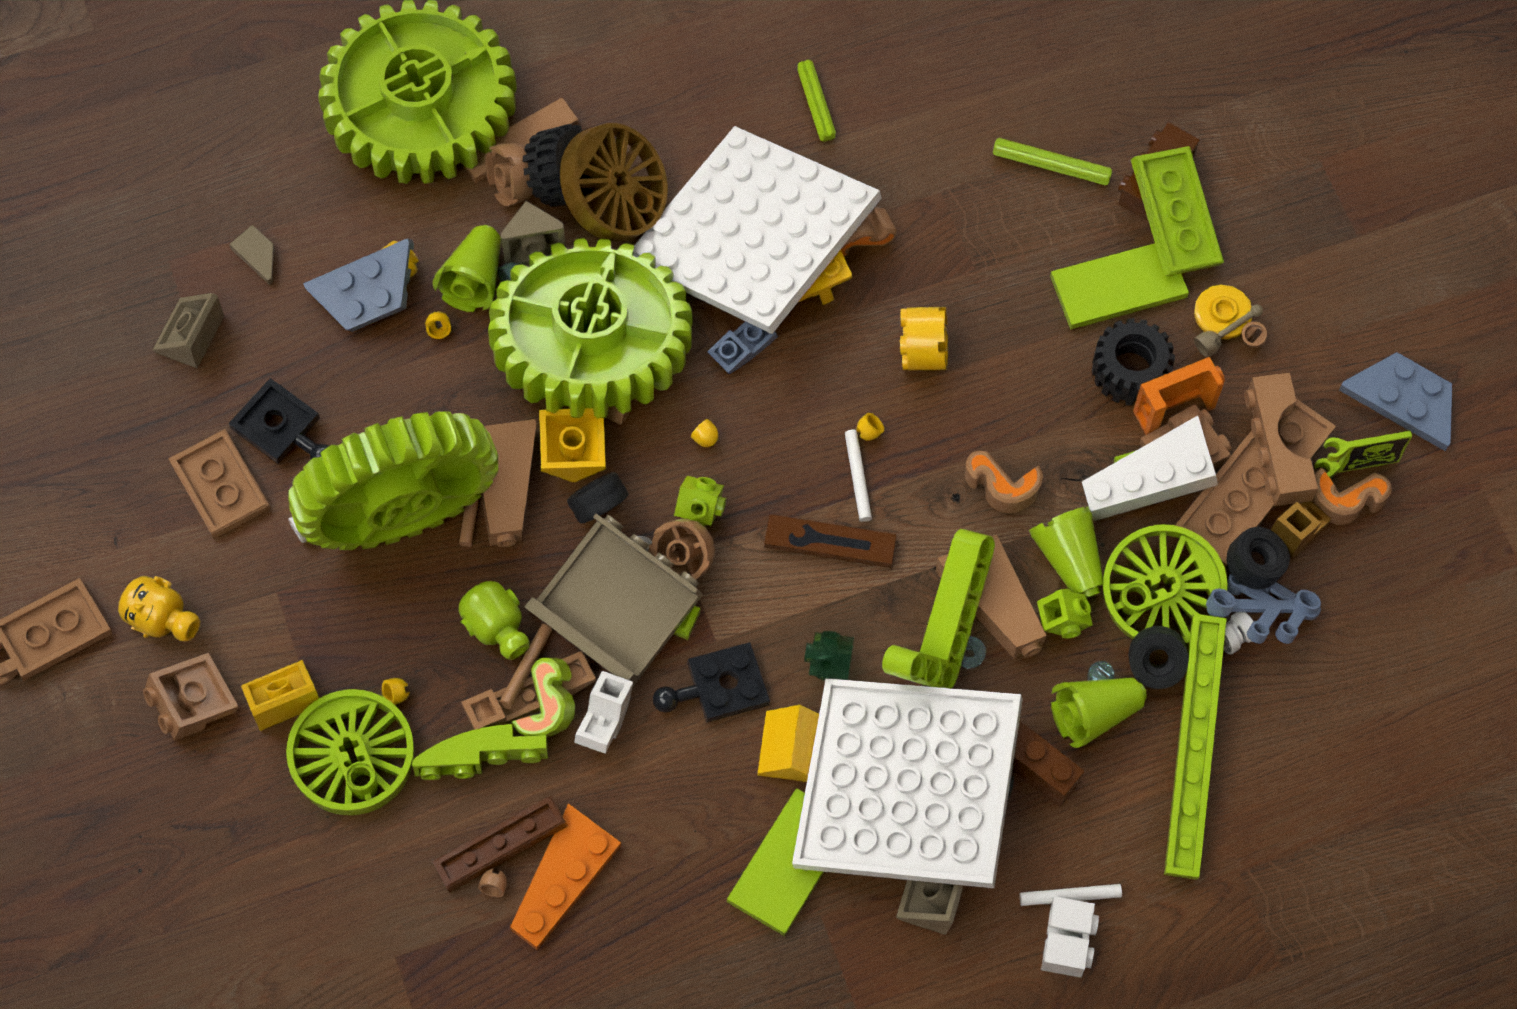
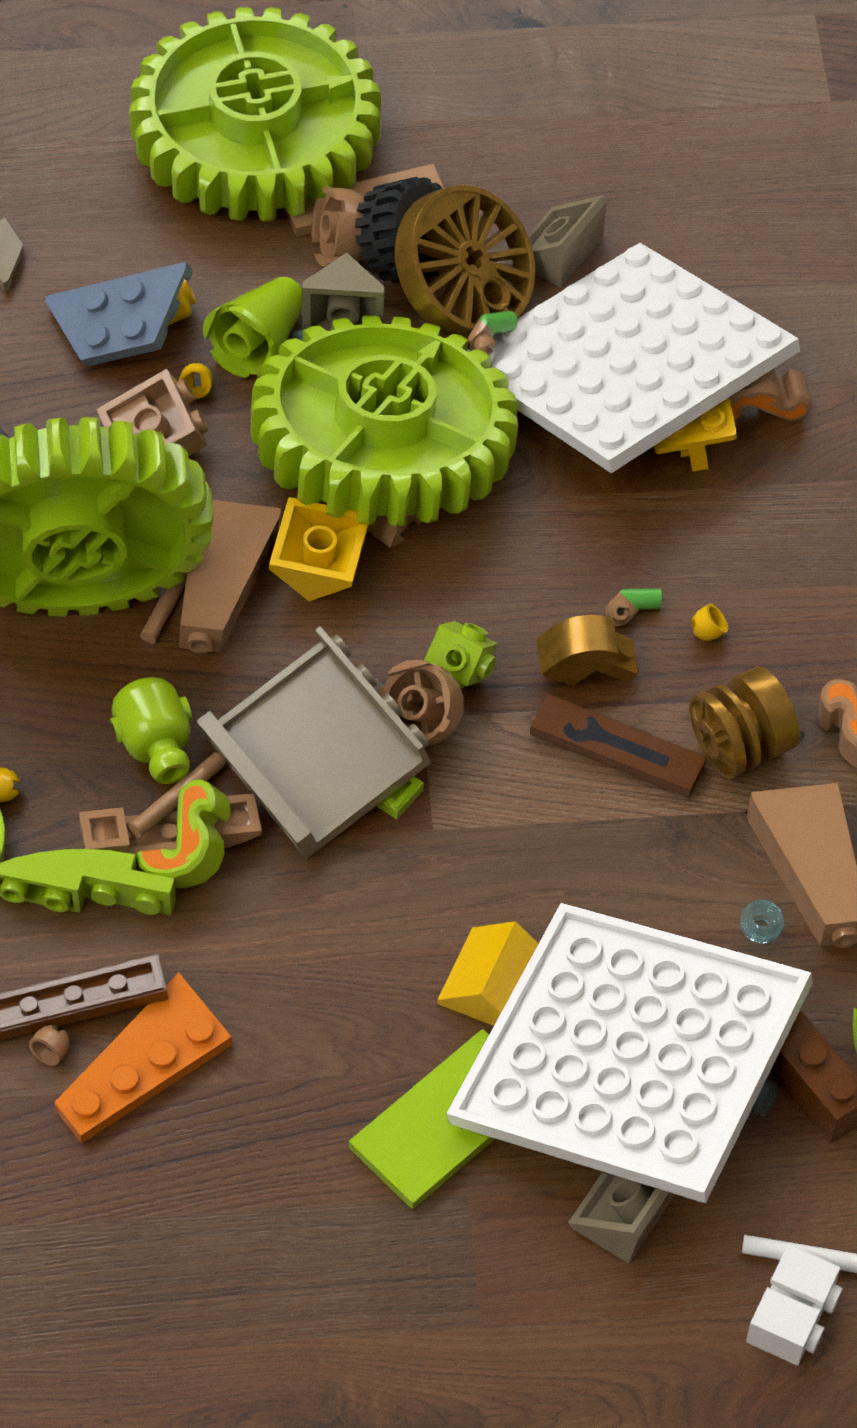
camera: 15 degrees right, 10 degrees down
black tyre [567,472,629,523] -> none
white brick [574,671,633,754] -> none
black plate [652,642,770,723] -> none
yellow hinge [691,419,718,447] -> none
sand blue slope [707,321,778,374] -> none
lime axle [797,60,836,142] -> none
clear green brick [804,631,854,680] -> none
white bar [845,430,872,522] -> none
lime beam [882,529,995,689] -> none
yellow brick [900,307,948,371] -> none
none -> medium nougat plate [96,369,210,456]
none -> arm [468,311,517,355]
none -> dark tan slope [511,195,607,288]
none -> pearl gold brick [536,615,639,686]
none -> arm [605,588,662,626]
none -> pearl gold wheel [688,666,800,779]

